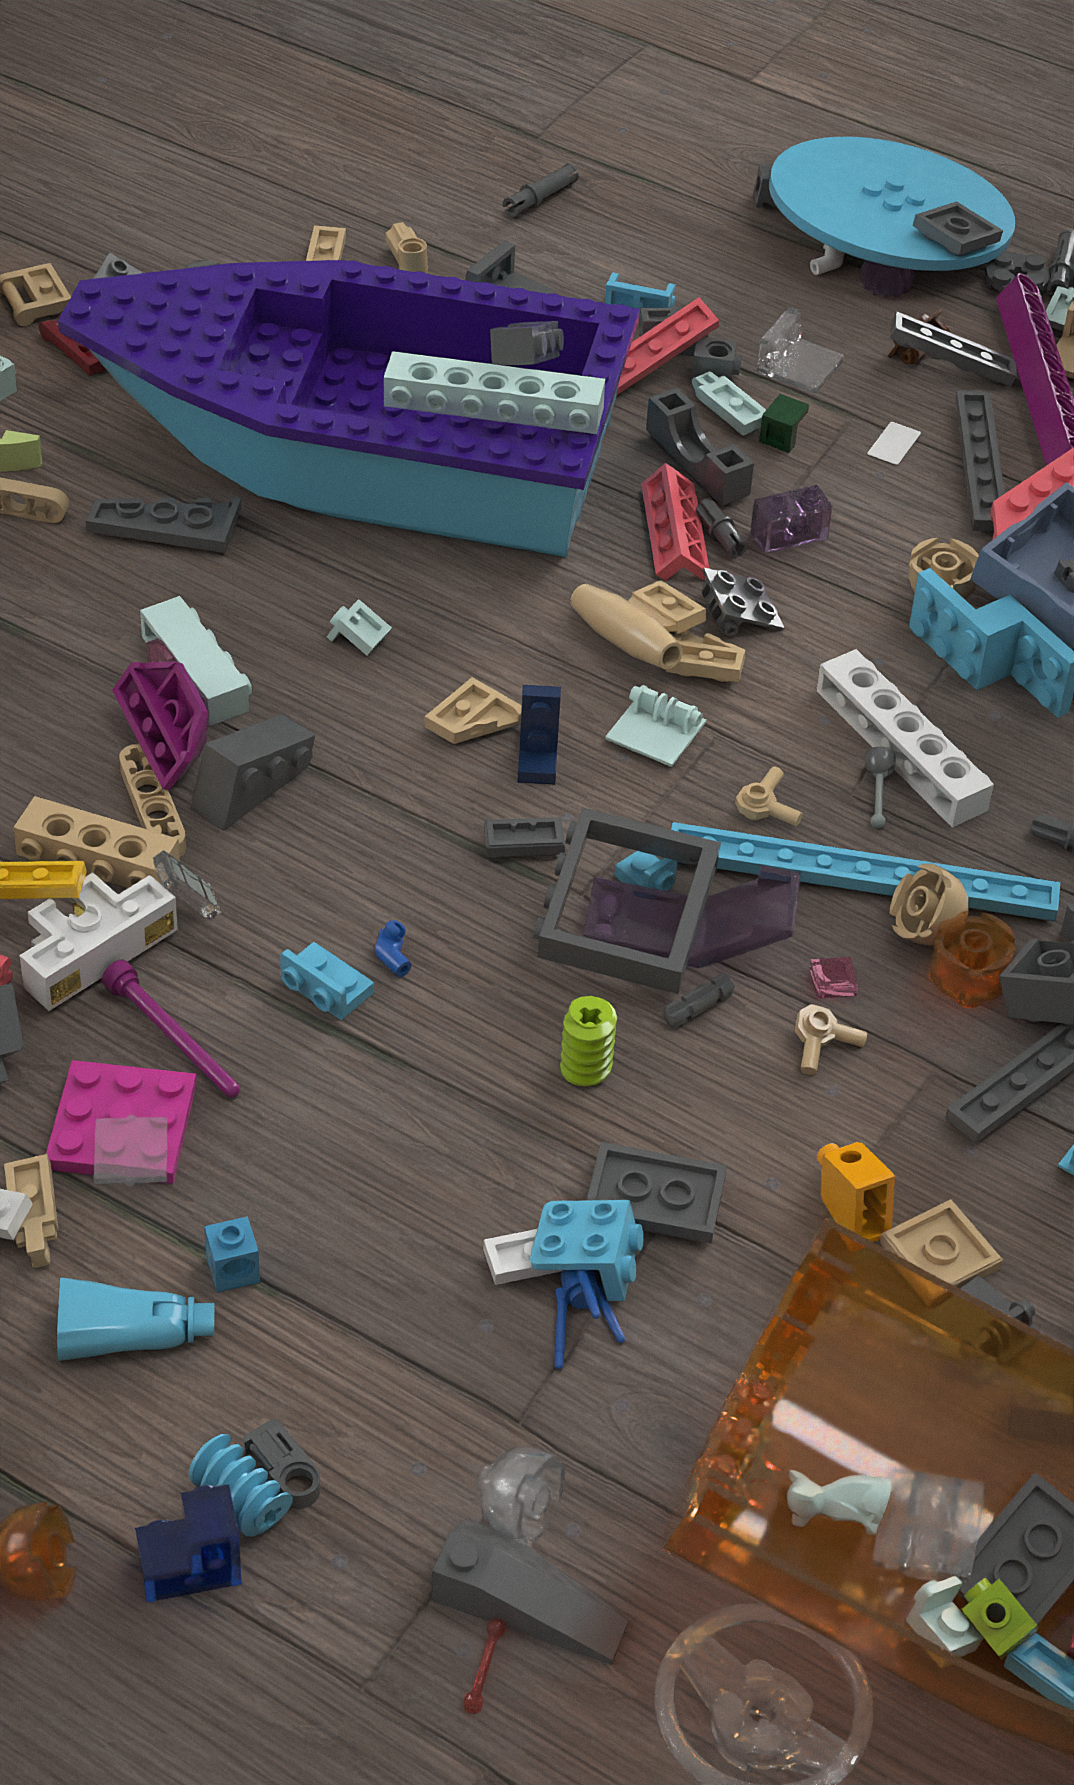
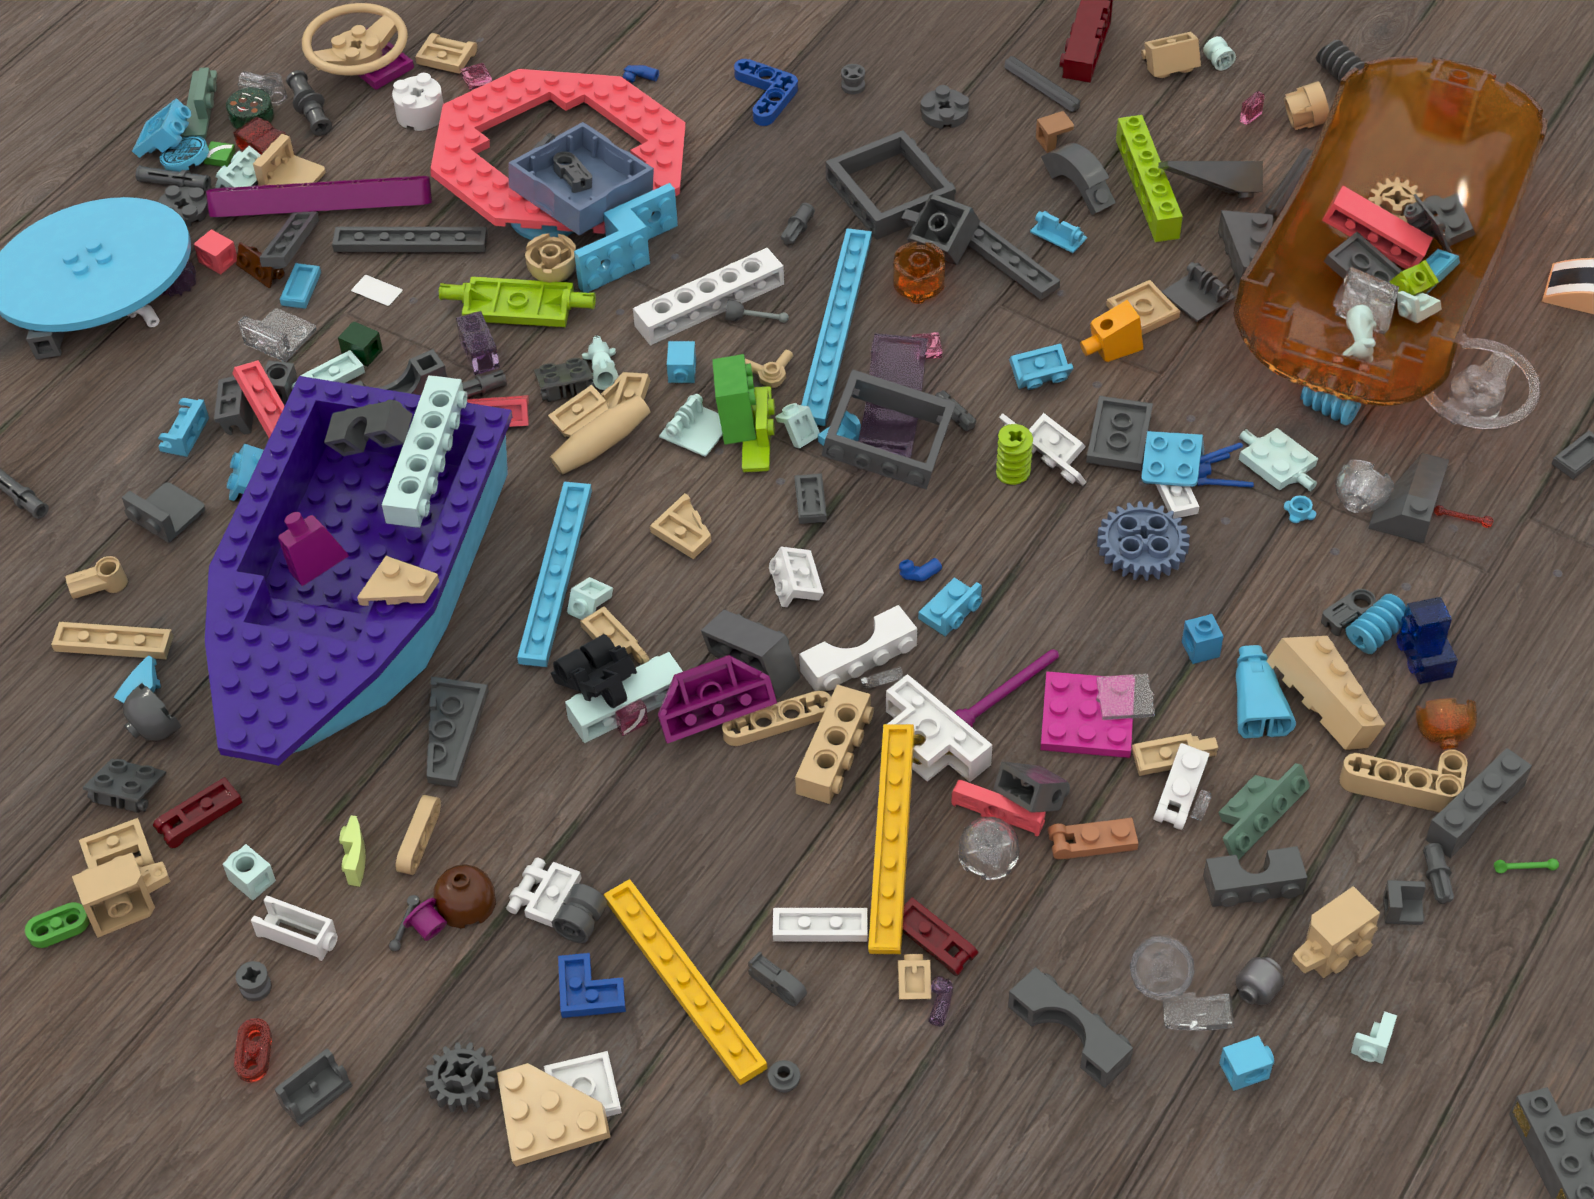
camera: 85 degrees left, 5 degrees up
dark blue bracket [517,685,561,785] -> none
tan piece [795,1004,867,1075] -> none
tan cylinder [890,863,968,946] -> none
dark grey plate [912,201,1003,255] -> none
none -> coral brick [194,229,237,275]
none -> magenta torso [278,512,349,586]
none -> medium azure tile [280,263,321,309]
none -> tan wing [357,556,439,606]
none -> lime plate [439,277,596,327]
none -> medium azure plate [517,482,592,667]
none -> black plate [551,634,637,708]
none -> tan hinge [580,607,649,665]
none -> light aqua animal [582,335,619,390]
none -> medium azure brick [667,341,696,383]
none -> bright green wedge [712,354,757,445]
none -> lime bracket [742,386,775,472]
none -> white bracket [769,547,824,607]
none -> light aqua bracket [775,403,820,448]
none -> white arch [799,605,917,691]
none -> white bracket [999,413,1086,486]
none -> medium azure bracket [1009,343,1074,390]
none -> sand blue gear [1097,501,1190,581]
none -> light aqua plate [1238,428,1318,491]
none -> tan wedge [1266,636,1385,750]
none -> medium azure plate [1284,495,1316,523]

